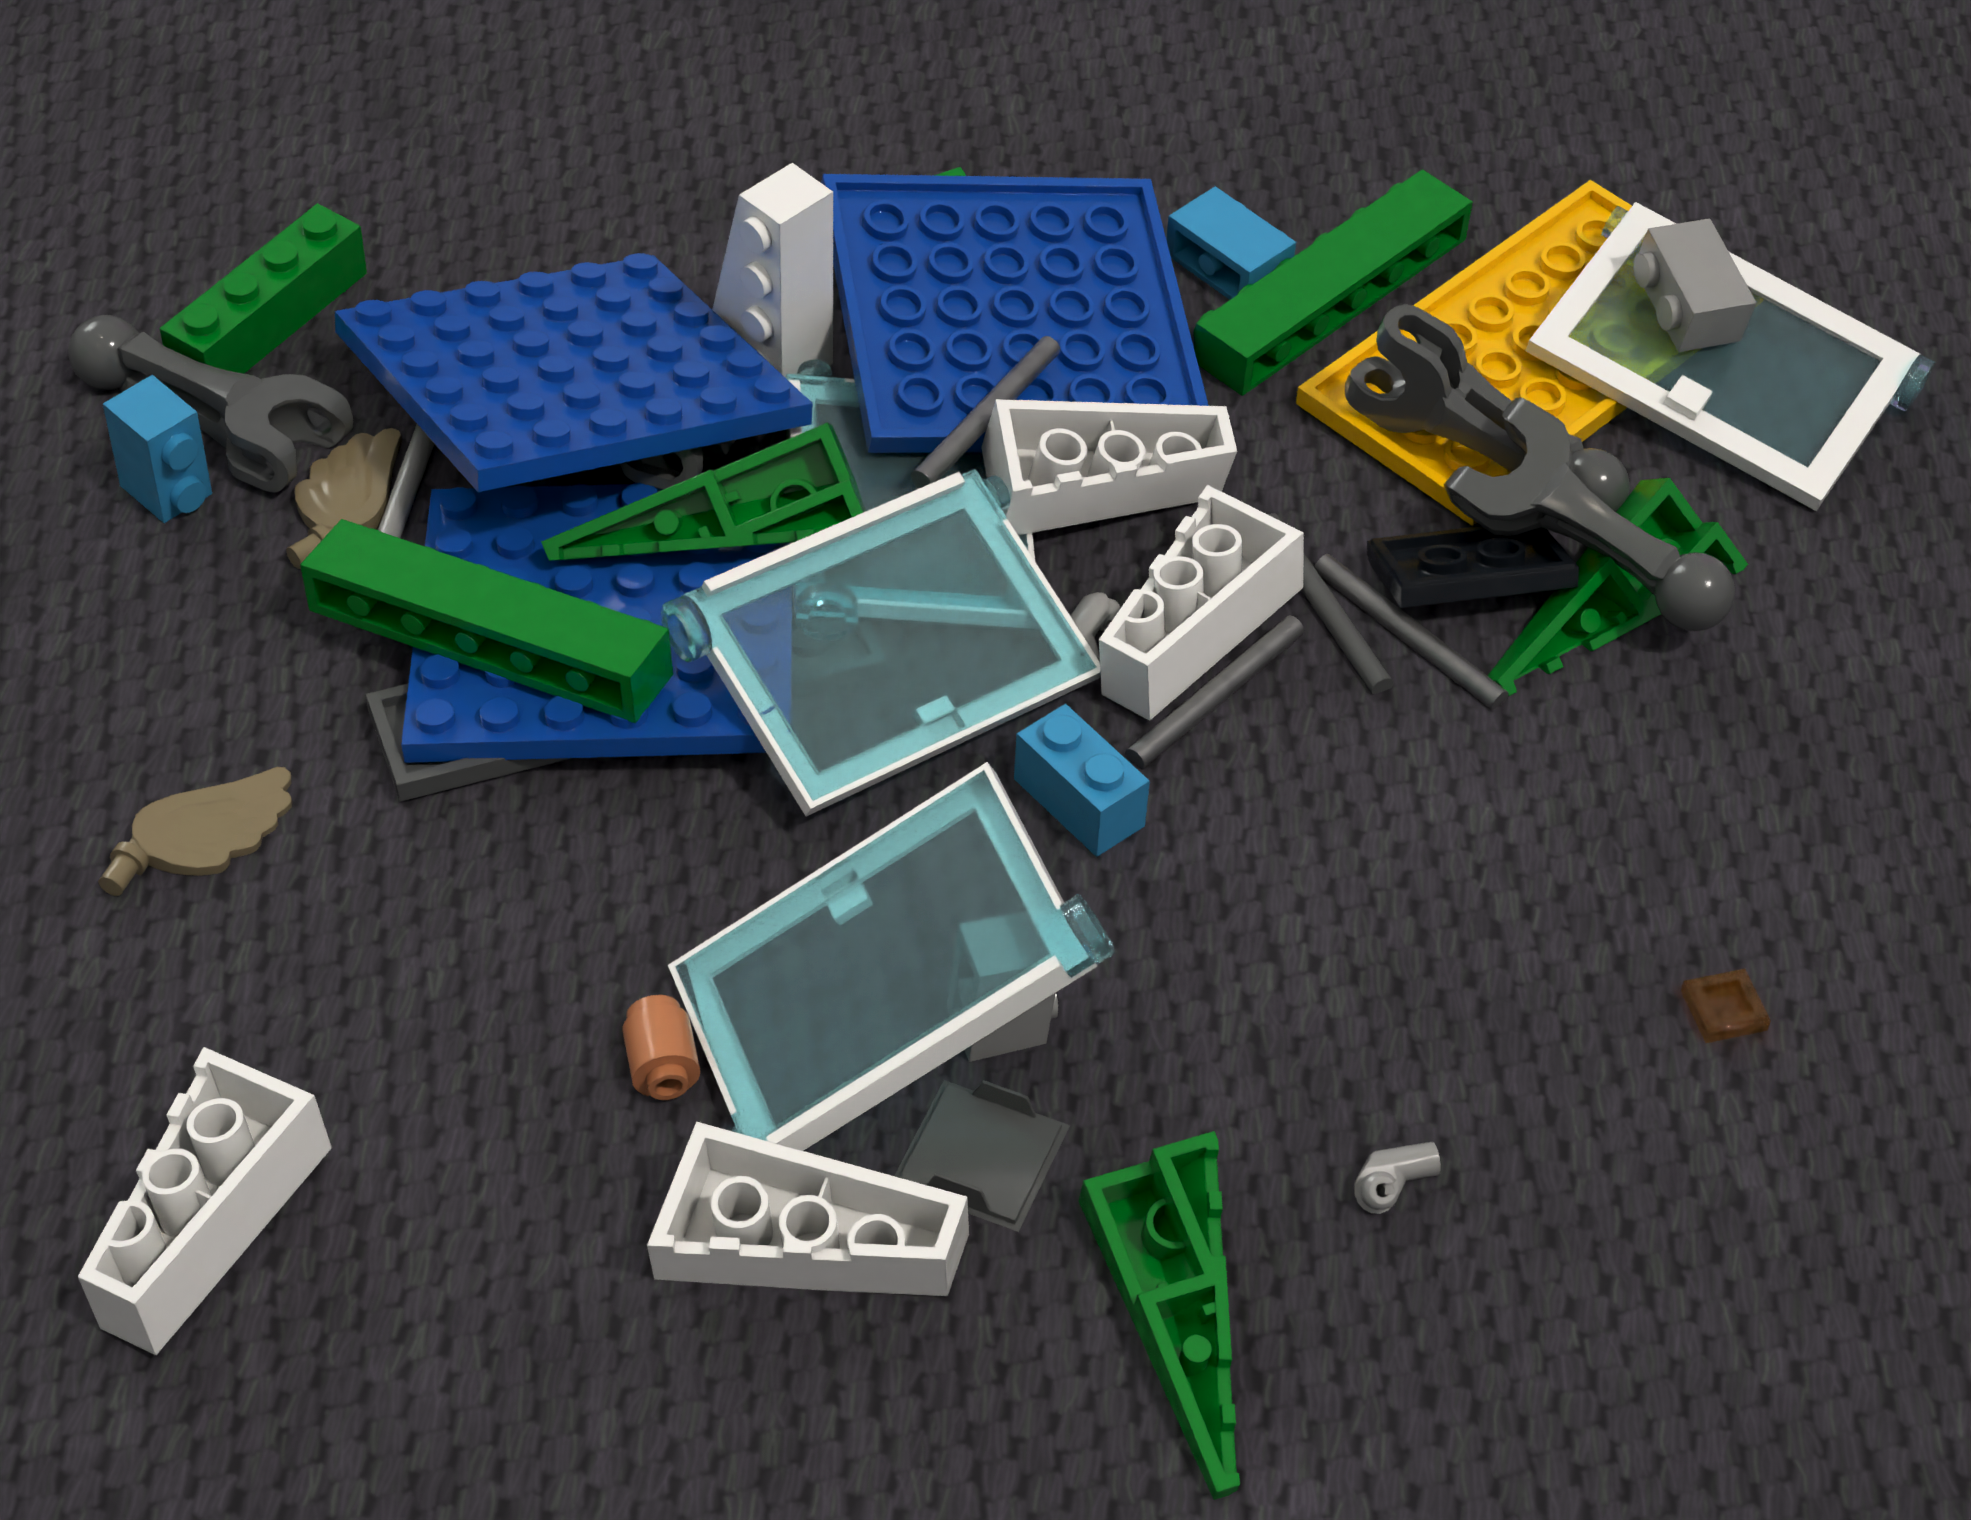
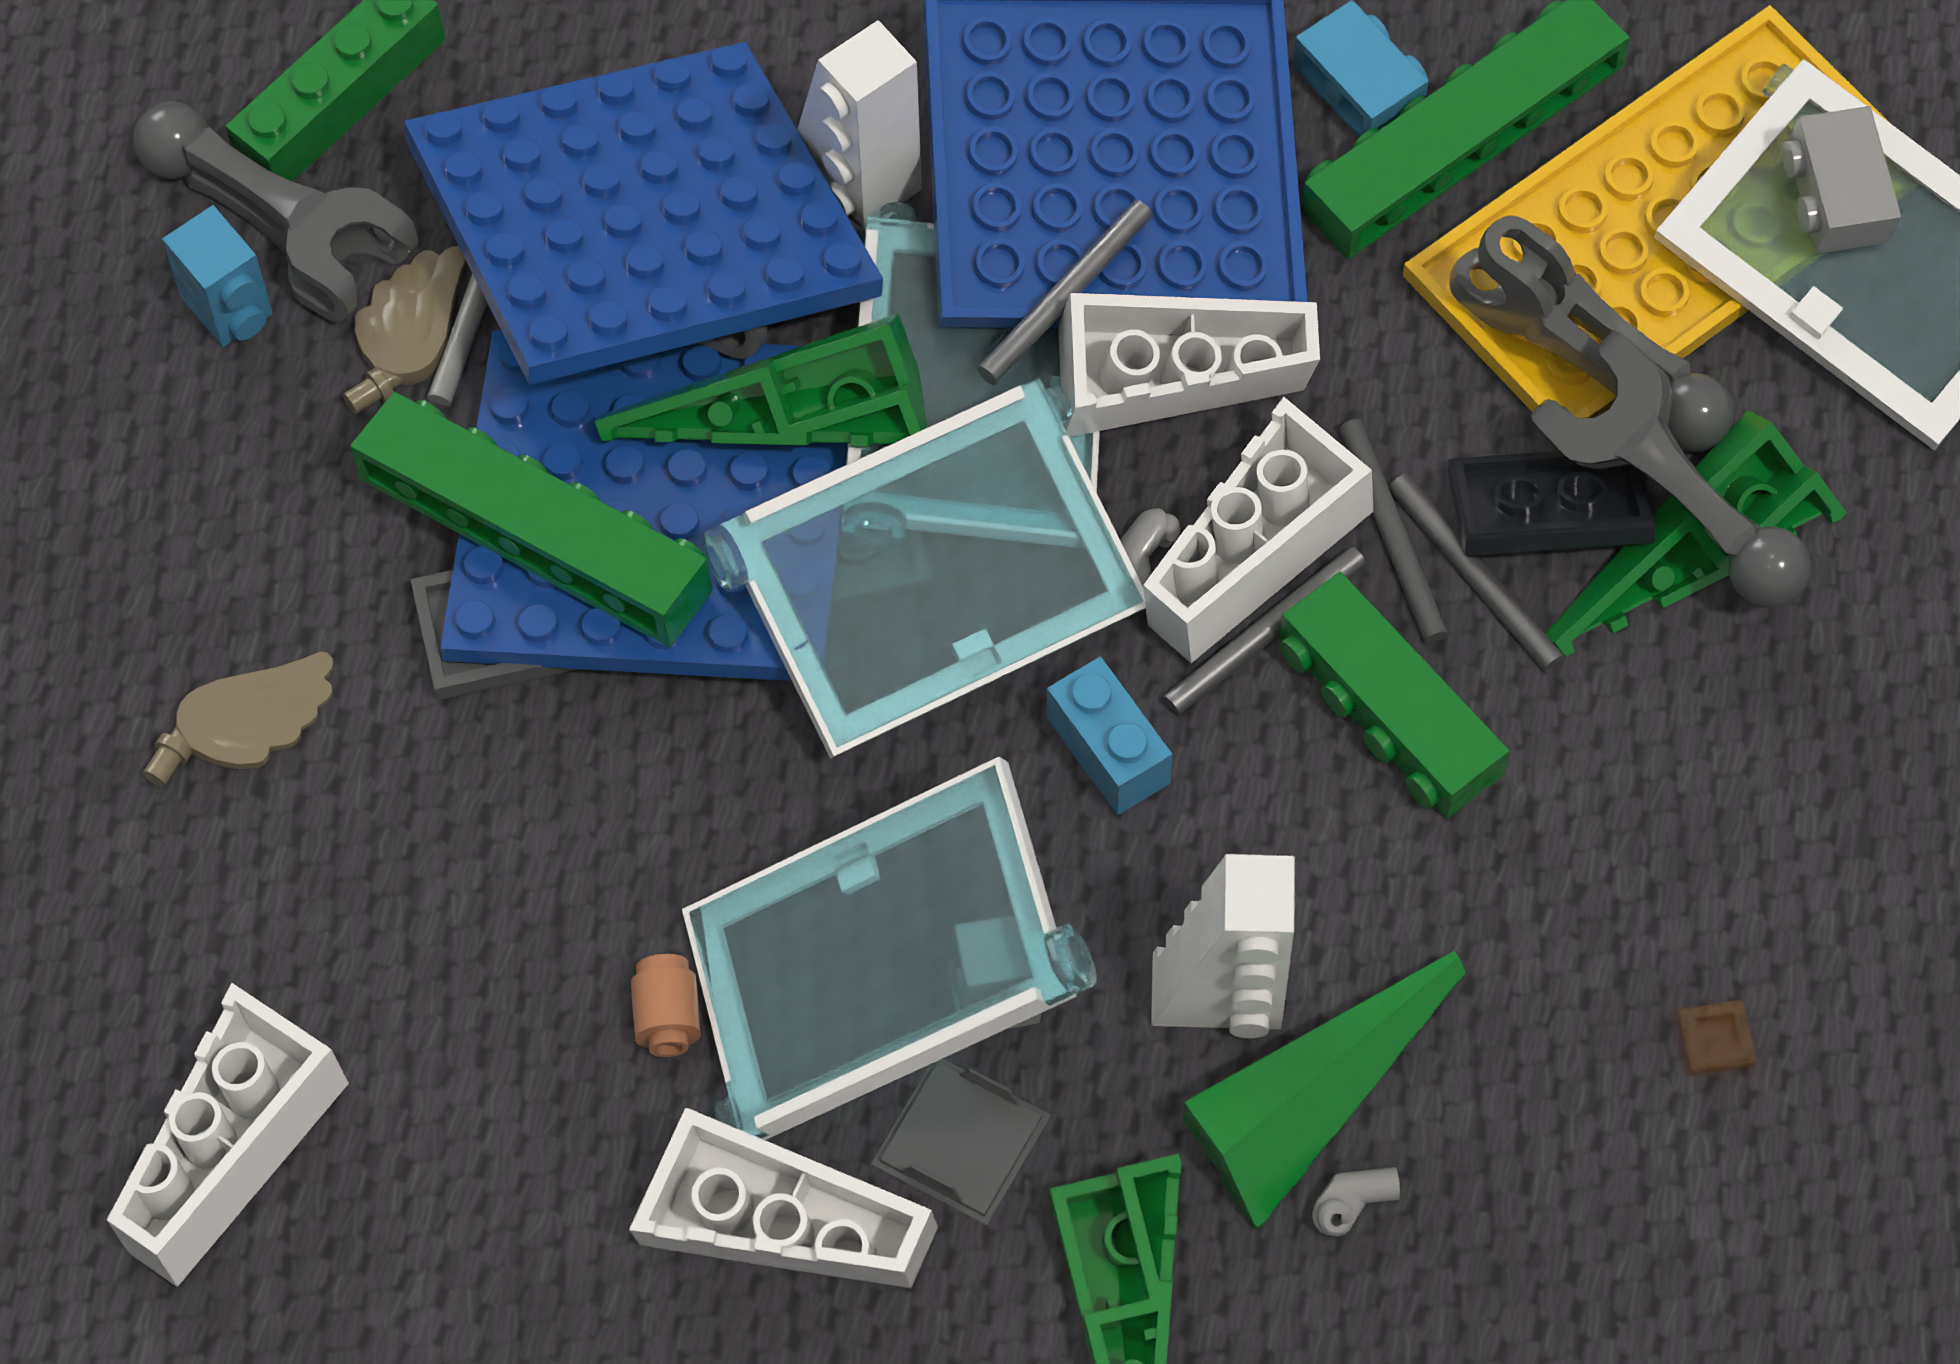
camera: 10 degrees right, 15 degrees up
none -> white wedge [1151,854,1294,1038]
none -> green wedge [1183,951,1466,1230]
none -> green brick [1279,571,1510,819]

